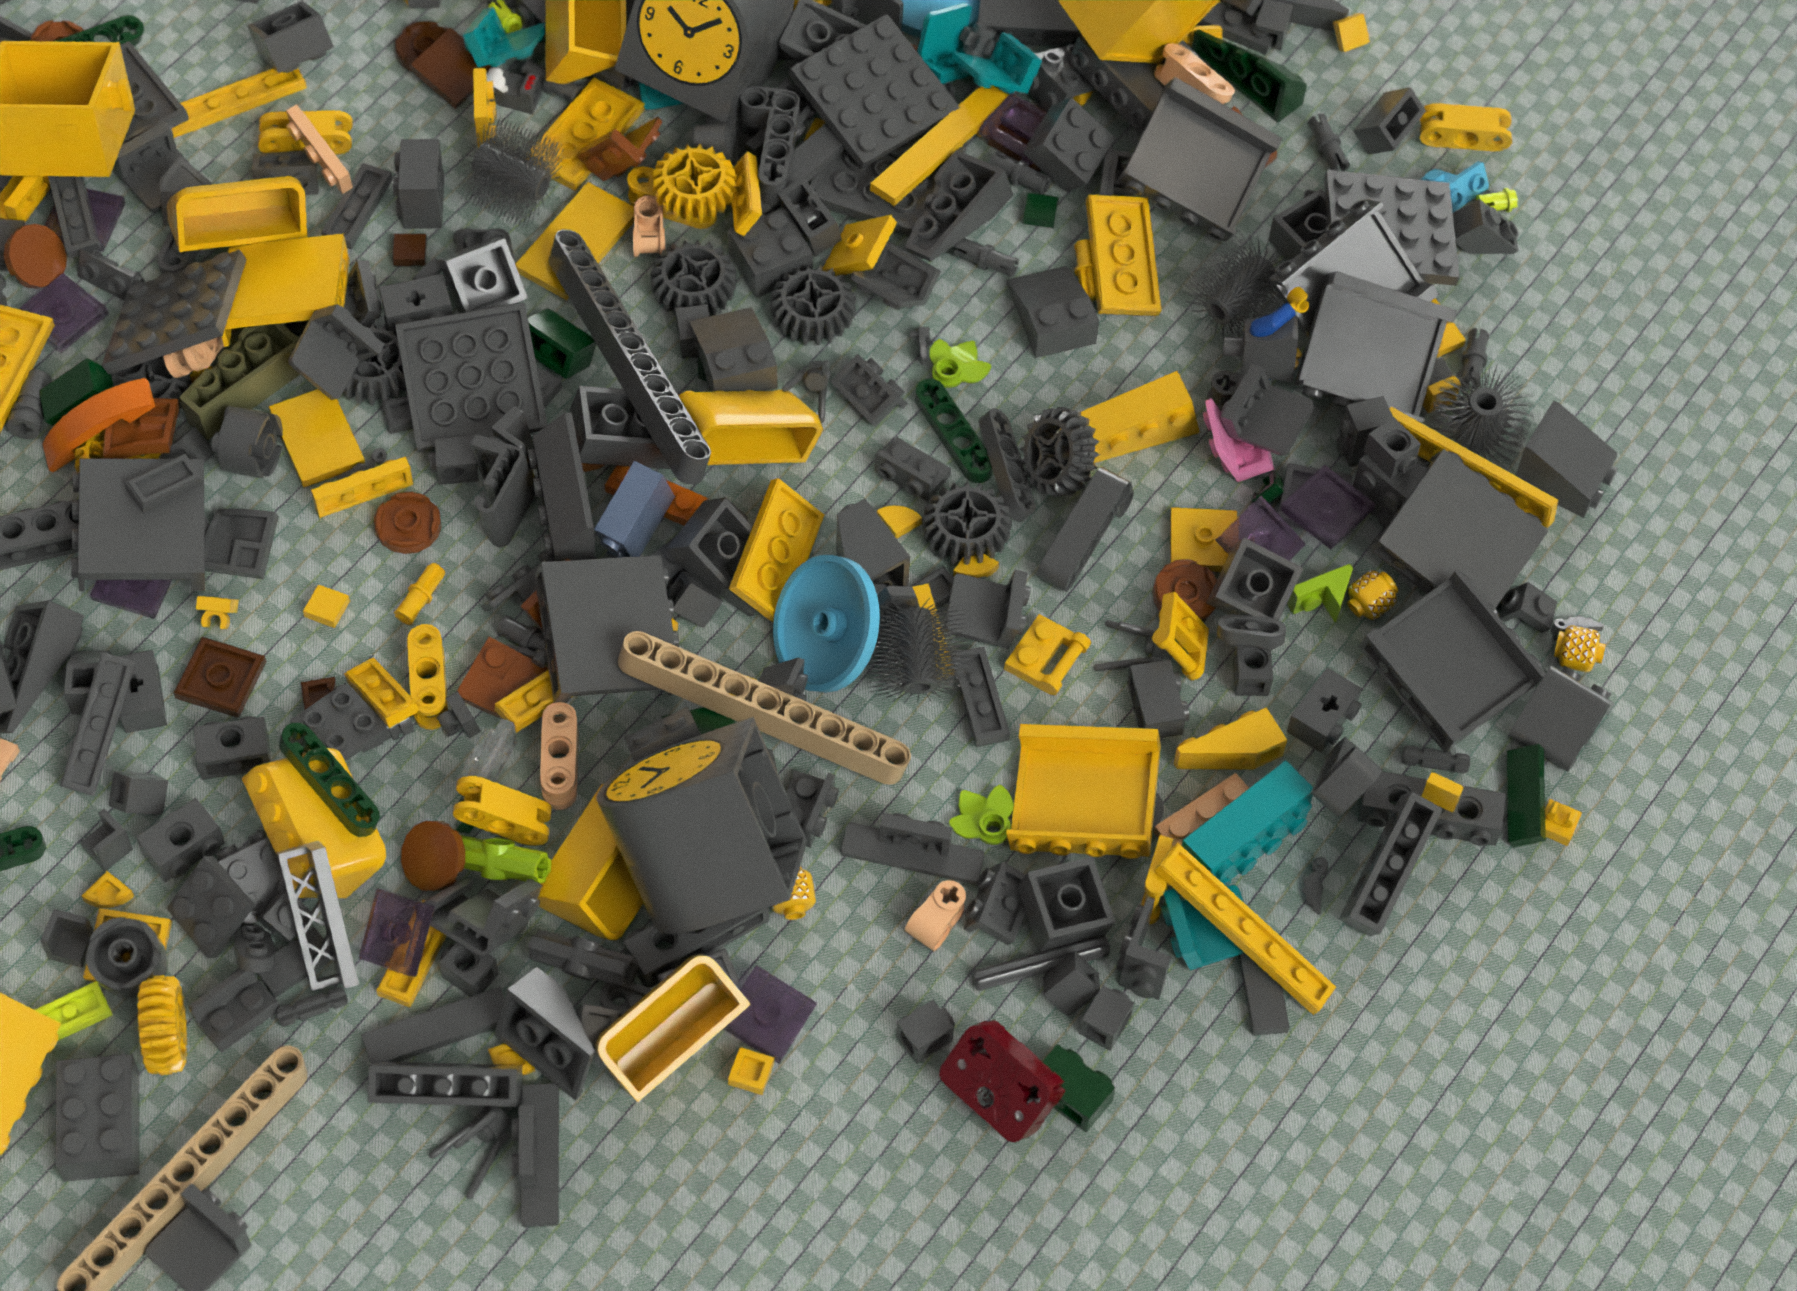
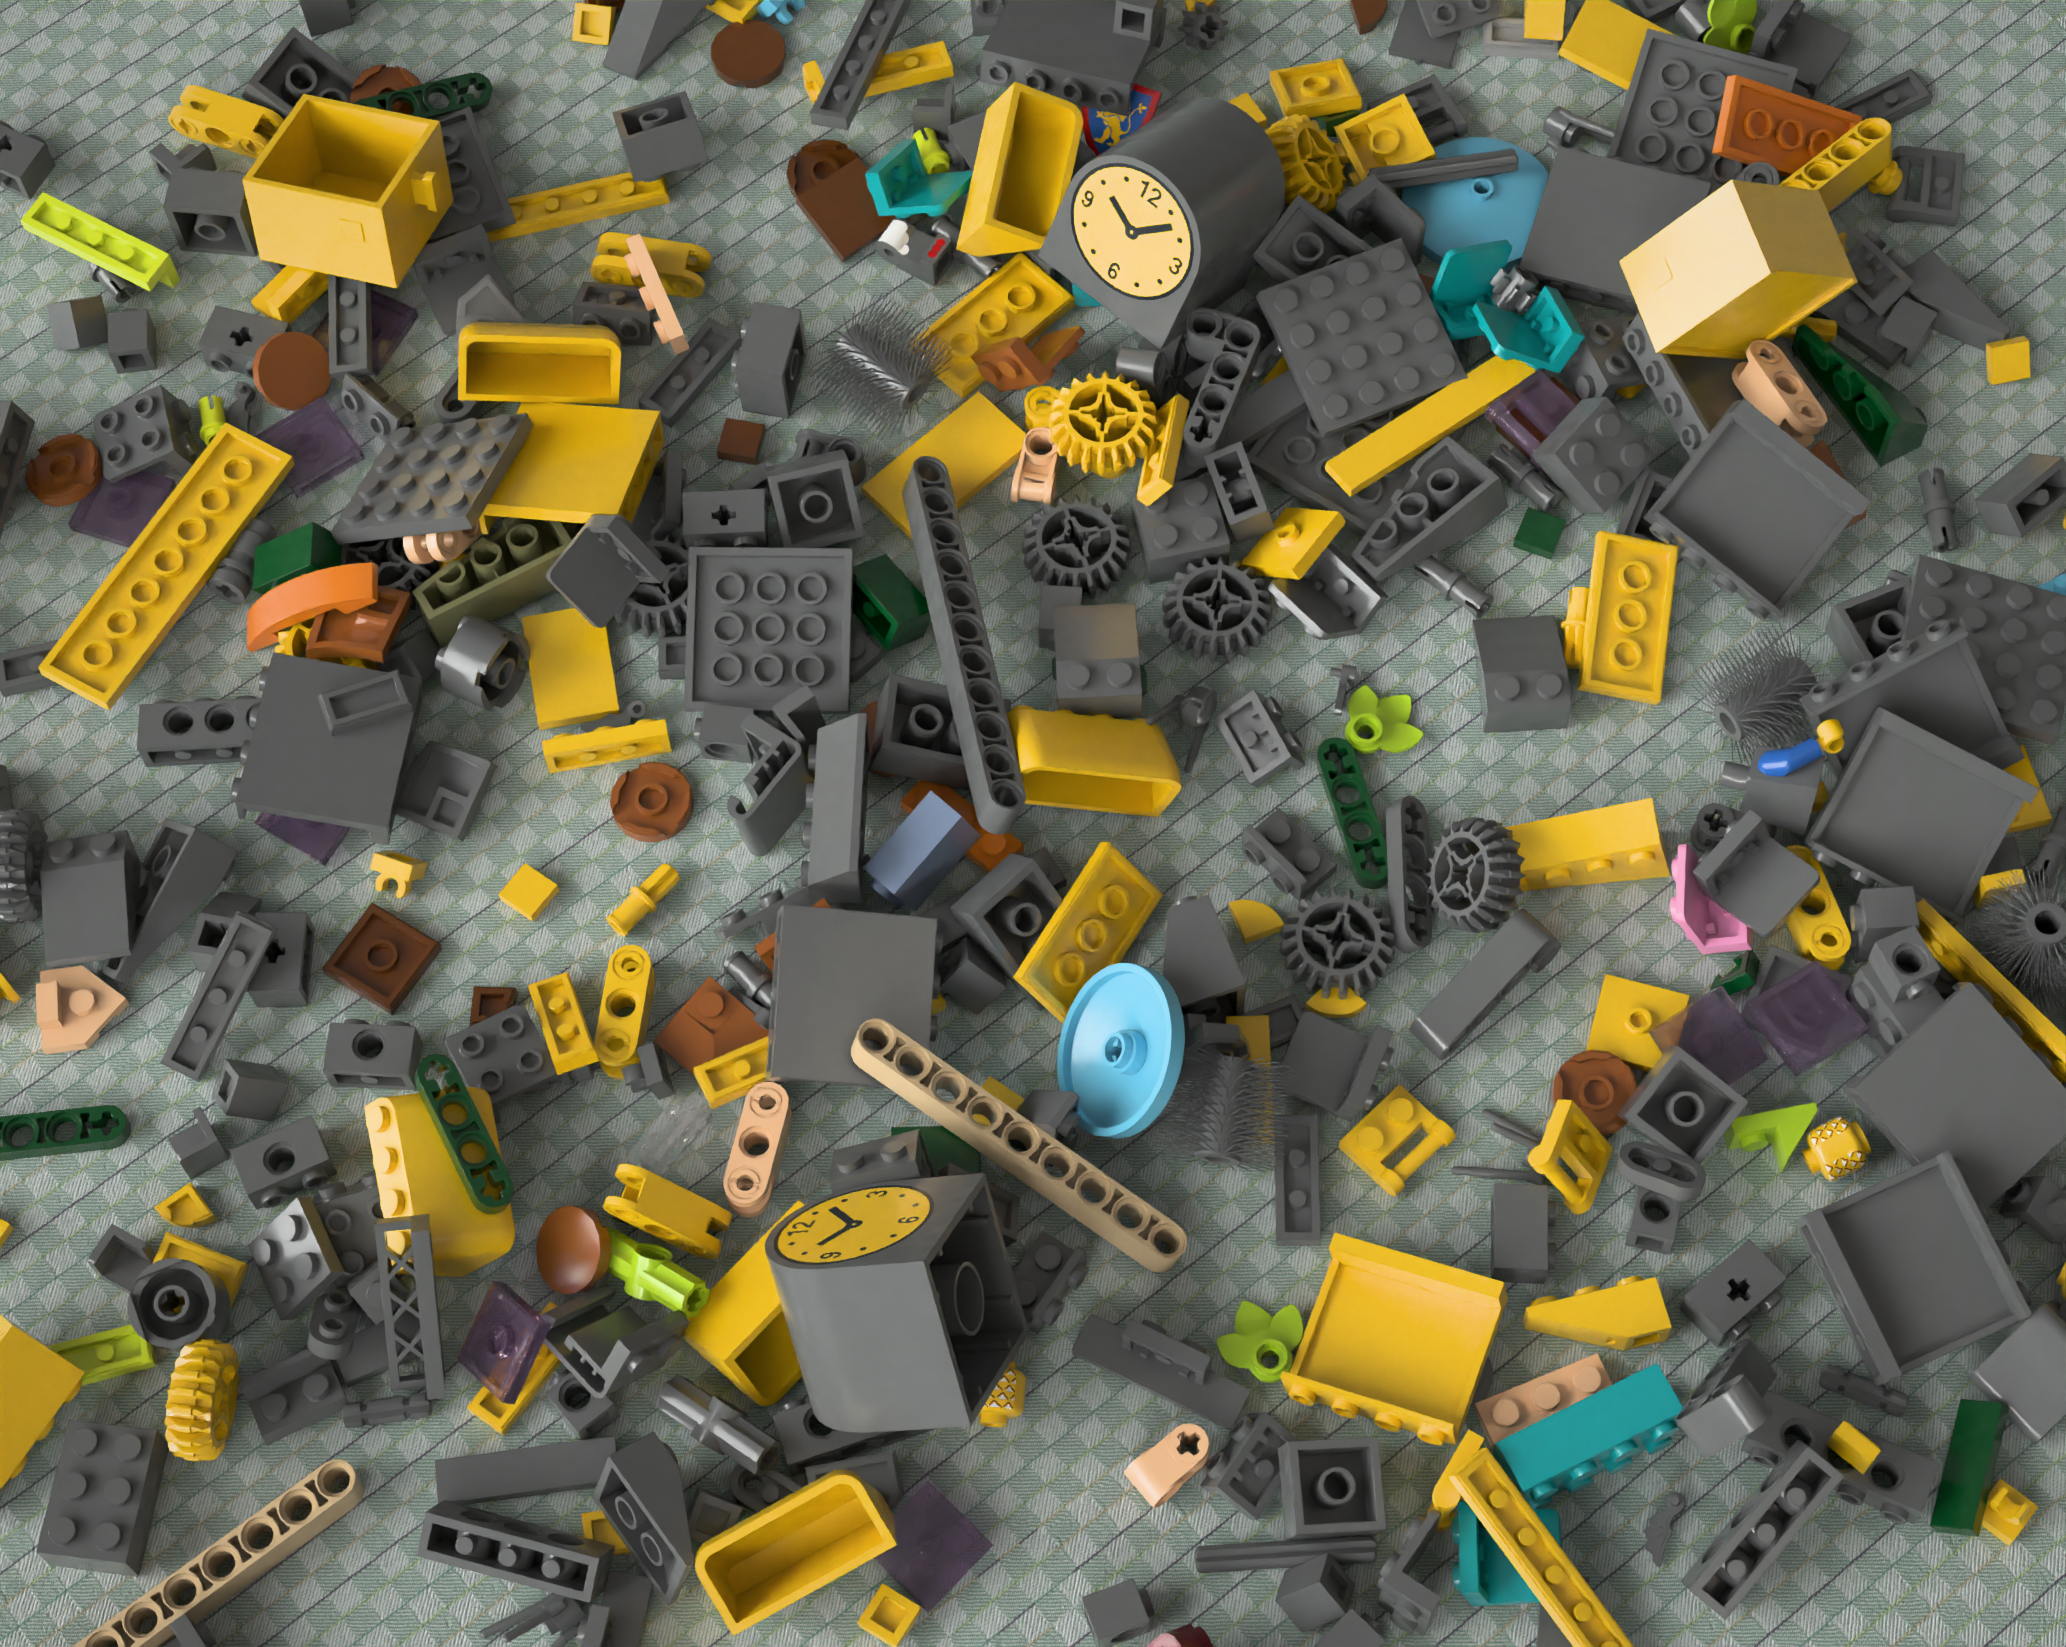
camera: 20 degrees right, 5 degrees up
yellow plate [473,68,497,148] -> none
none -> yellow piece [1785,845,1852,972]

